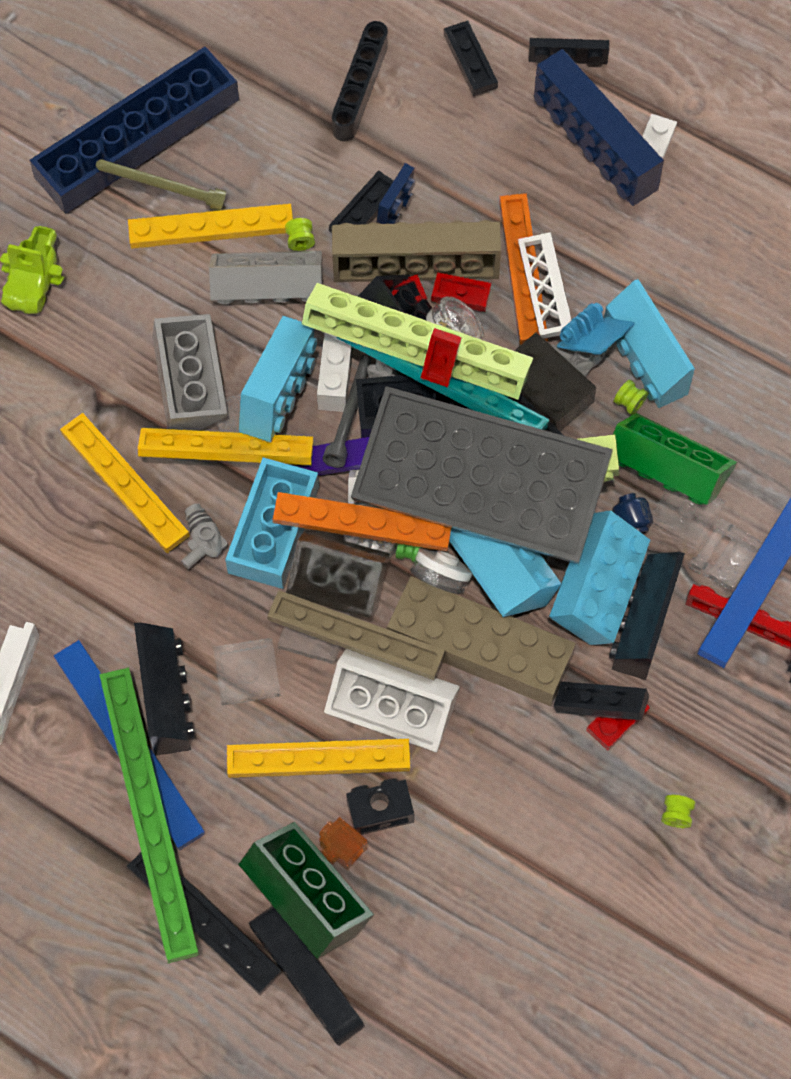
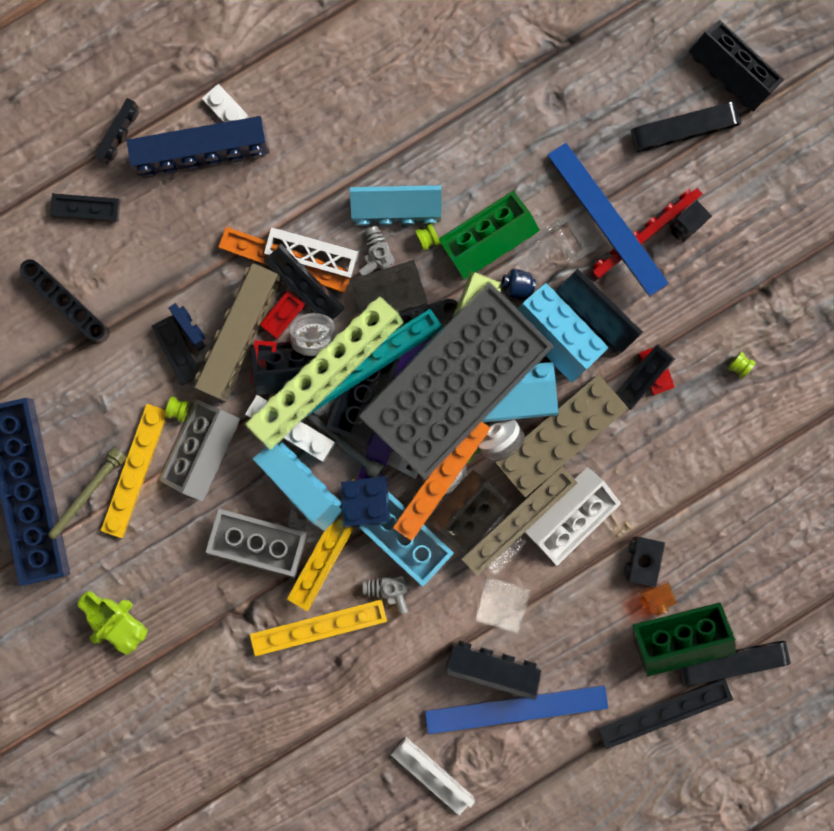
camera: 65 degrees left, 20 degrees up
bright green plate [99,667,199,963] -> none
yellow plate [227,739,410,778] -> none
red plate [420,328,462,387] -> none
dark azure hinge [557,303,634,355] -> none
none -> black plate [264,244,345,324]
none -> dark blue plate [341,476,390,528]

